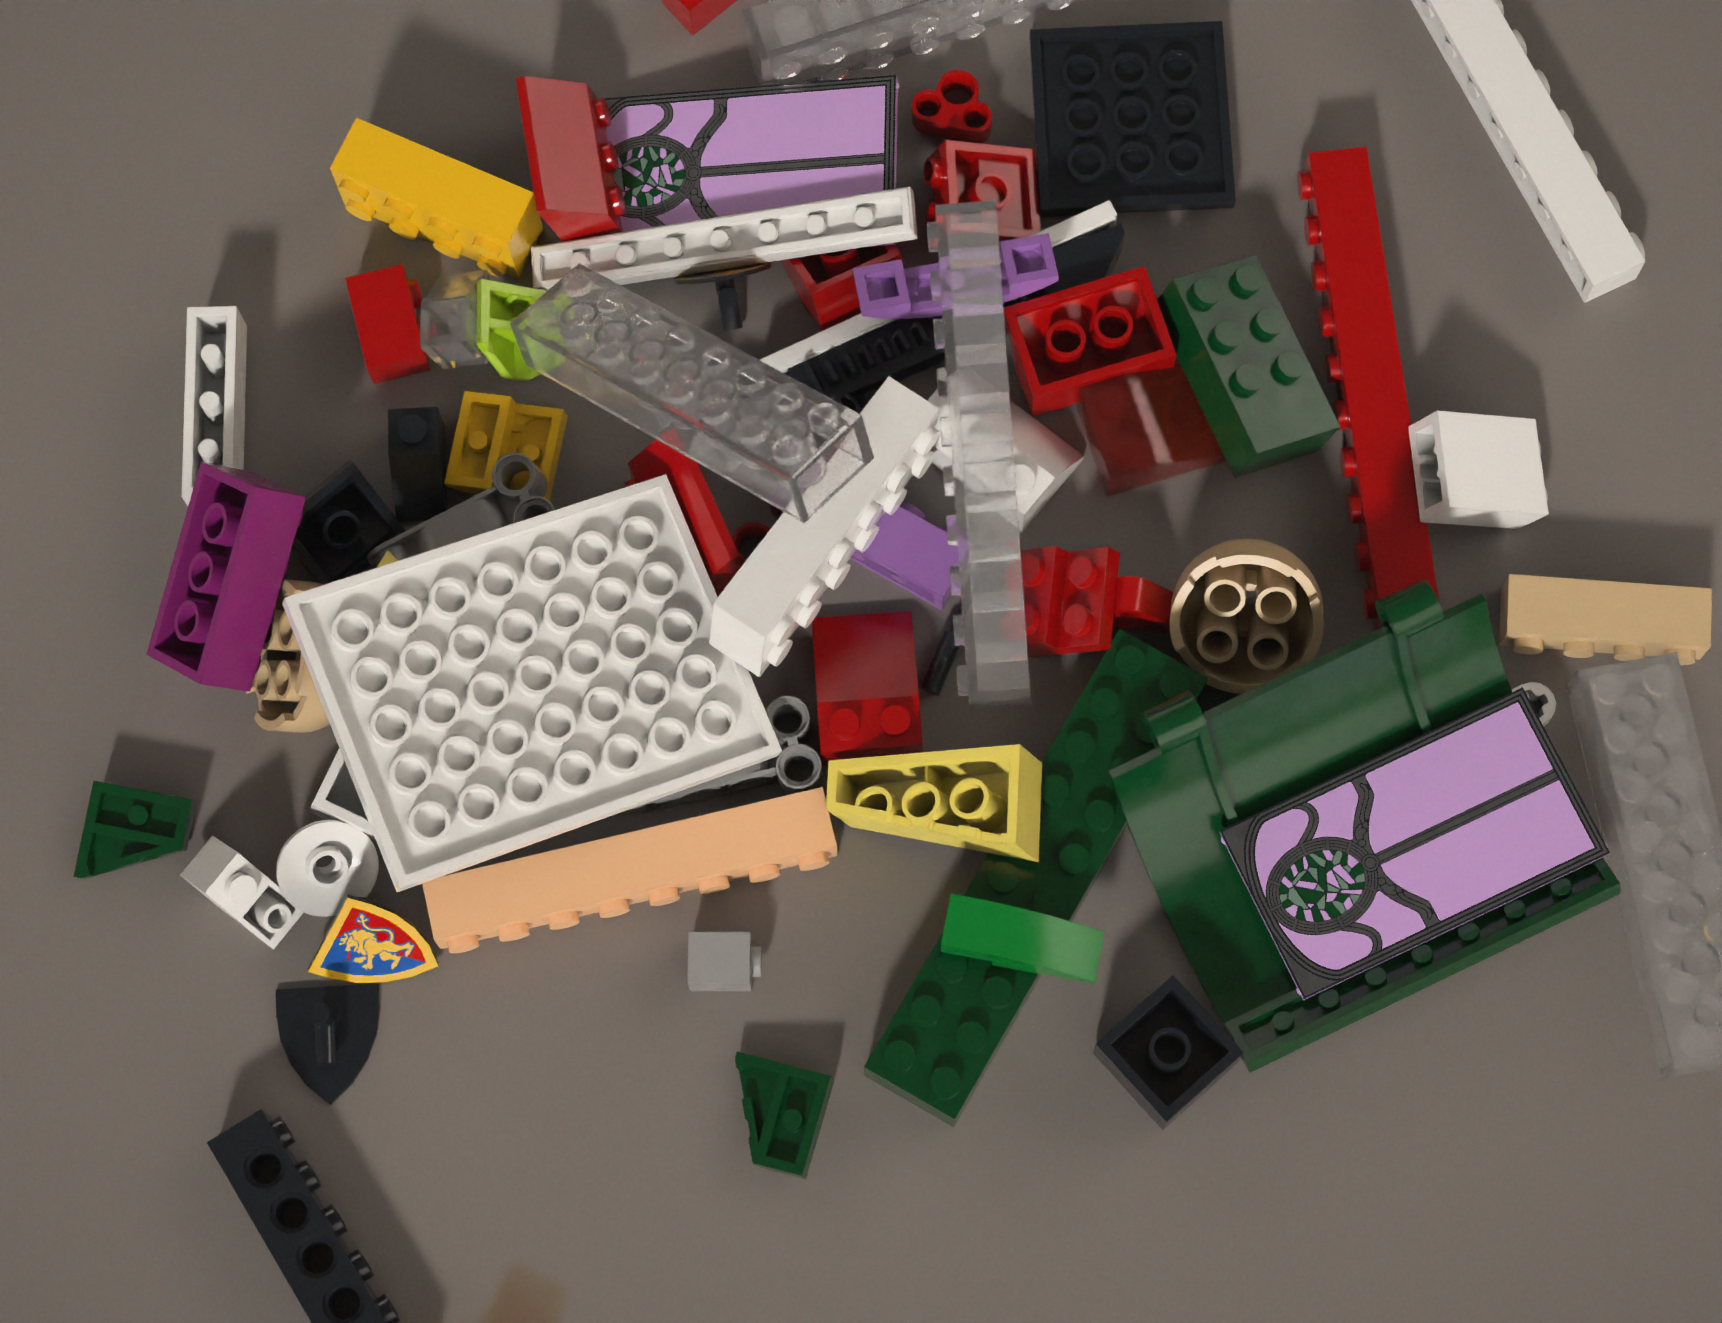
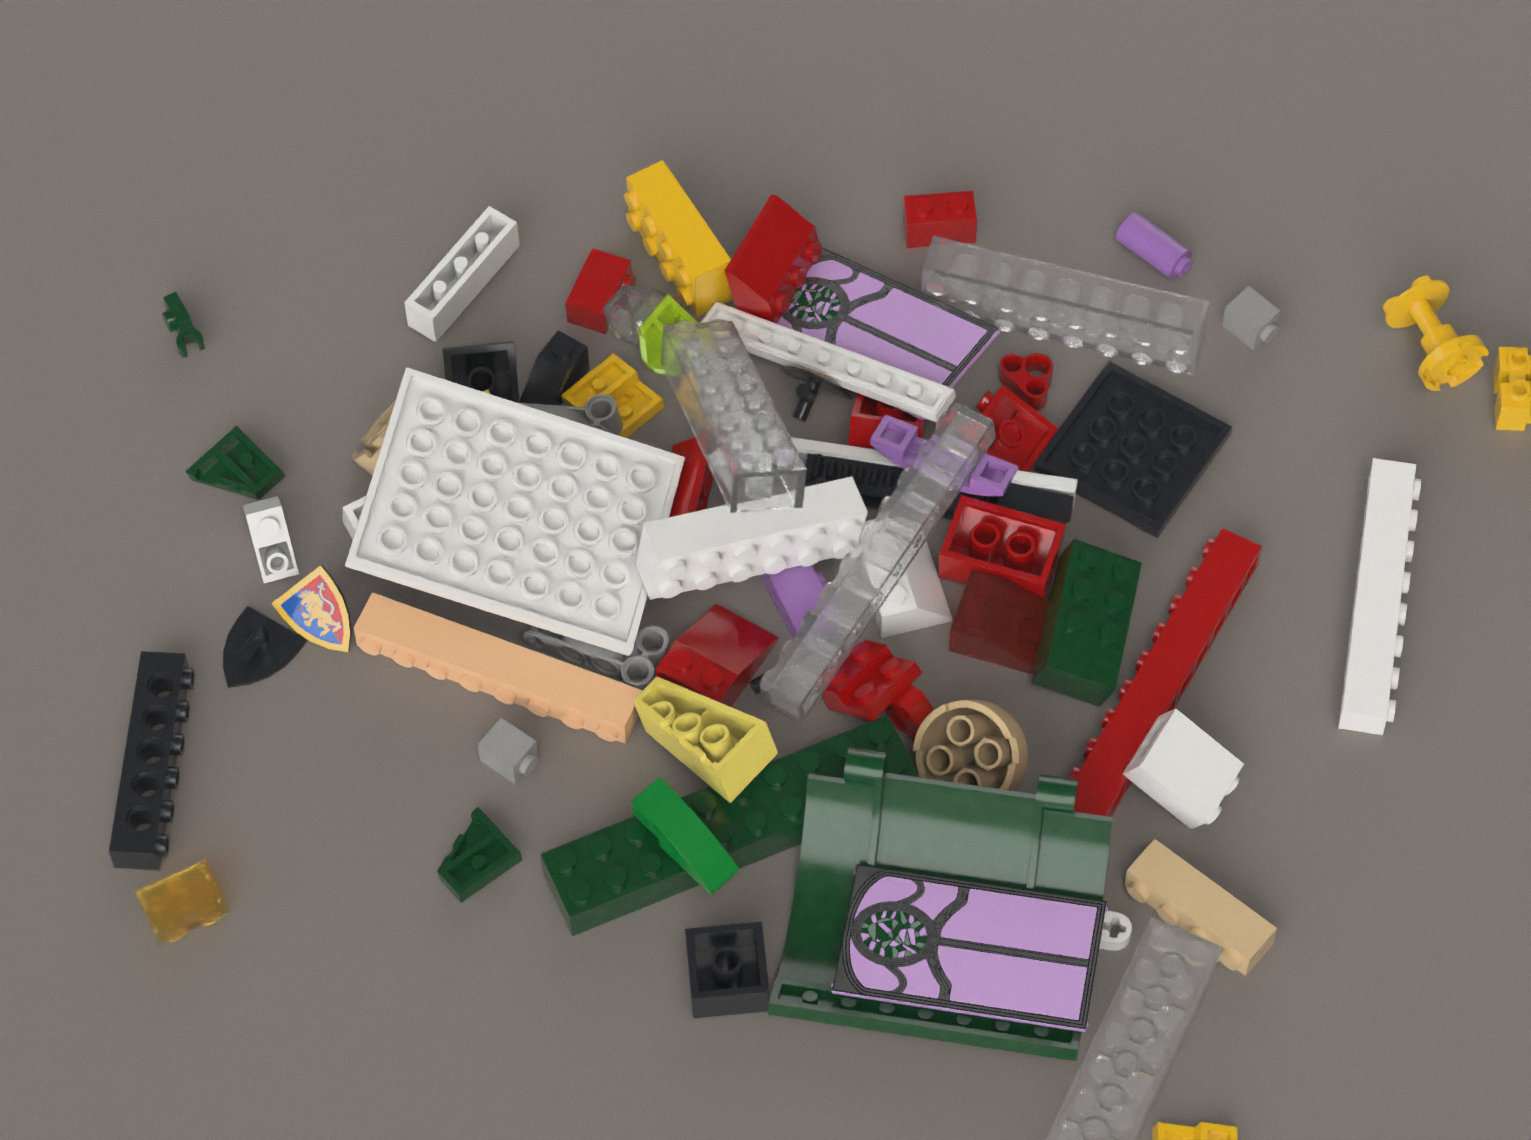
camera: 35 degrees right, 15 degrees down
magenta brick [146,461,306,692] -> none
white dish [276,819,379,917] -> none

